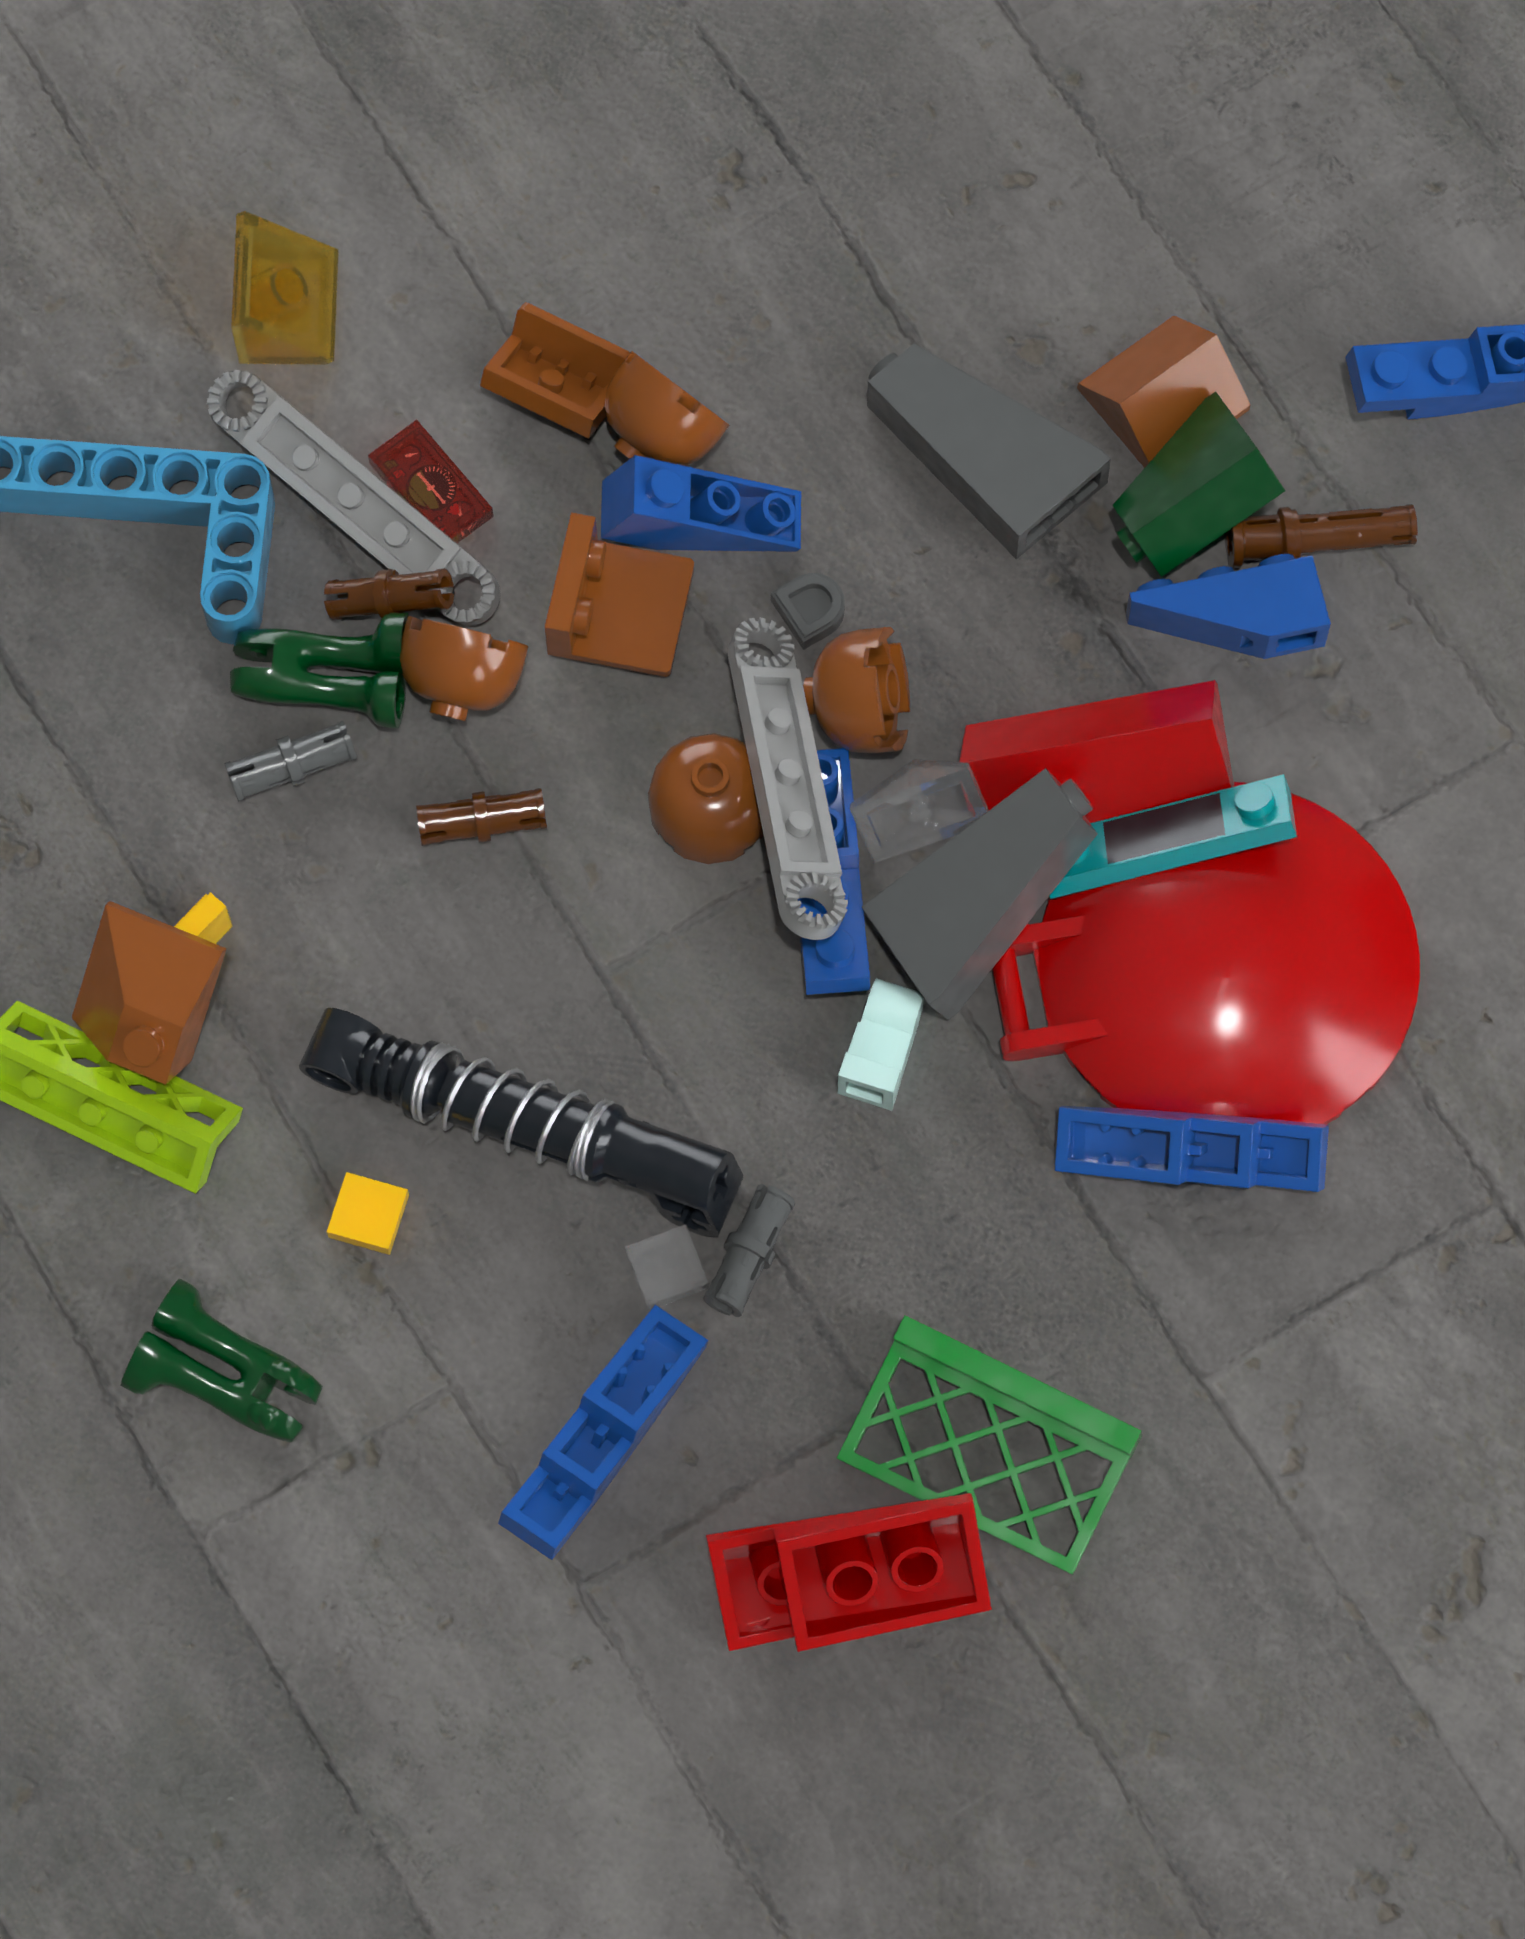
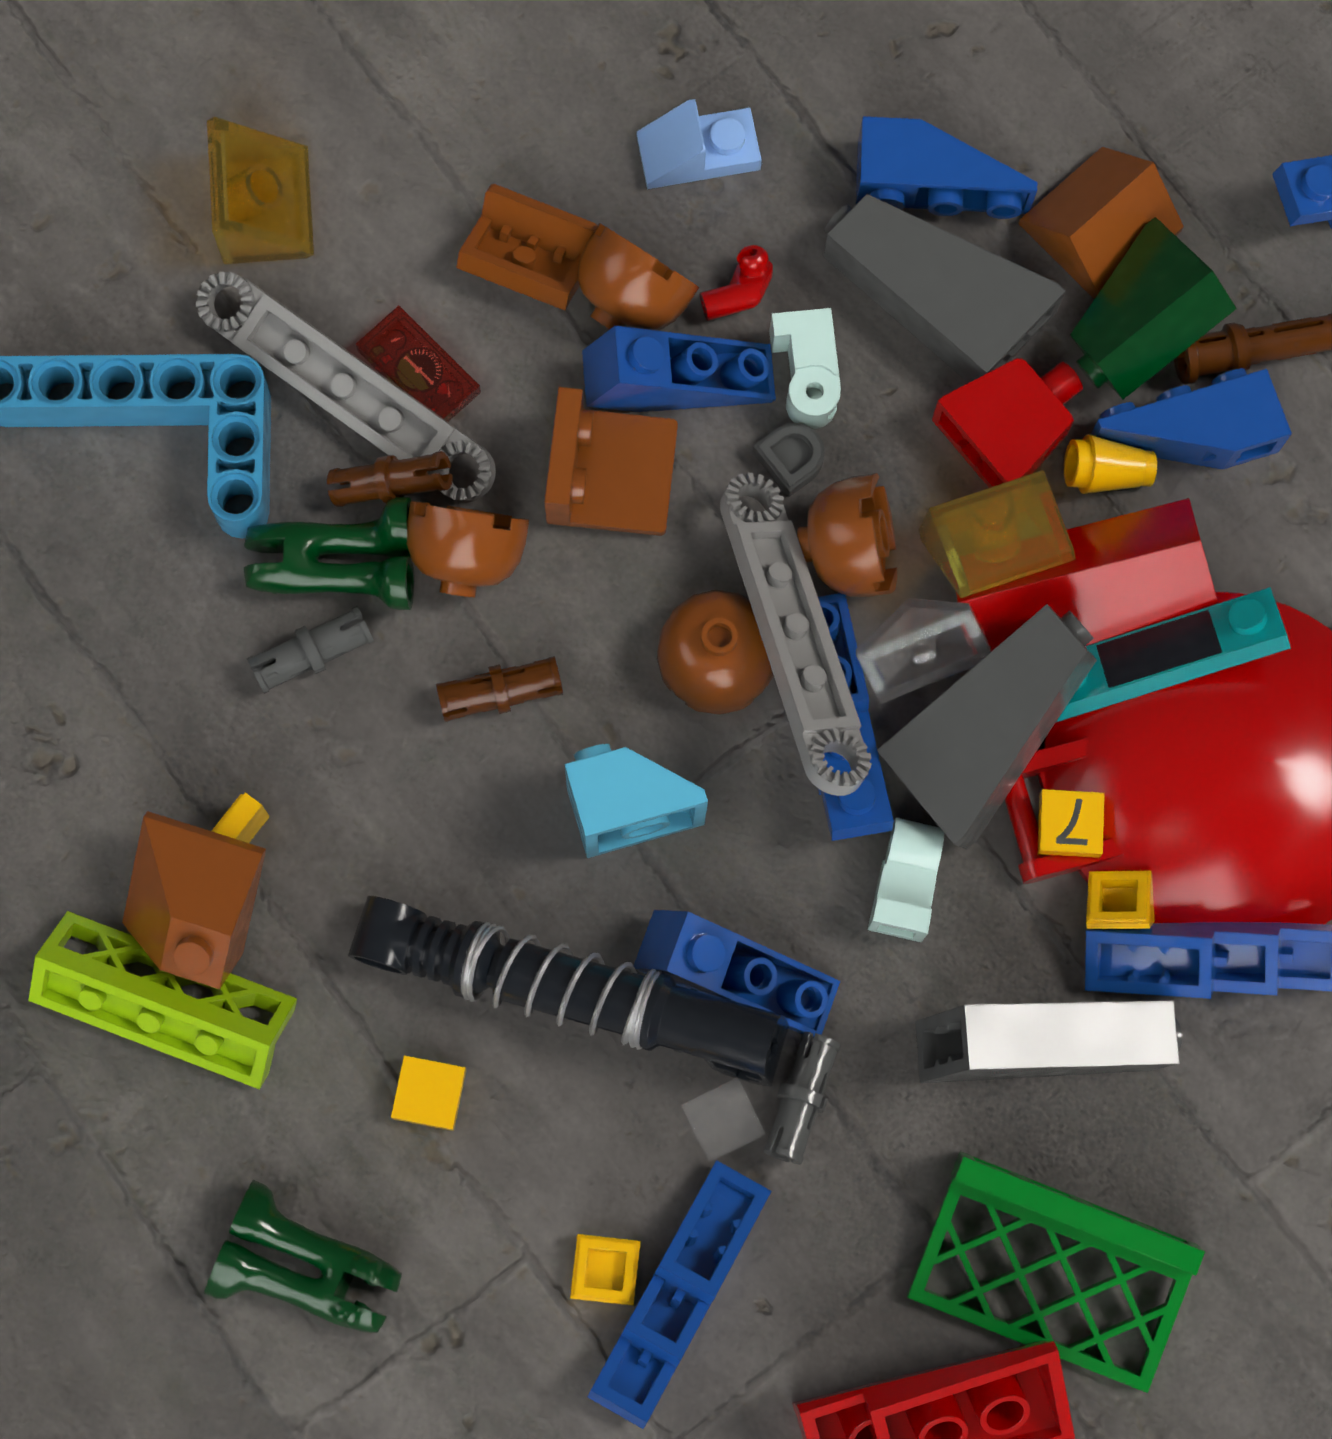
camera: 10 degrees left, 5 degrees up
none -> medium azure slope [565,744,708,858]
none -> yellow tile [570,1234,641,1306]
none -> blue slope [633,910,840,1038]
none -> light blue slope [636,99,762,189]
none -> red arm [699,245,773,321]
none -> light aqua leg [769,308,841,430]
none -> blue slope [856,116,1038,219]
none -> slope [915,1001,1182,1083]
none -> clear yellow slope [919,470,1076,598]
none -> red torso [932,358,1083,504]
none -> yellow tile [1038,789,1104,858]
none -> yellow cone [1064,434,1157,494]
none -> yellow slope [1086,871,1155,929]

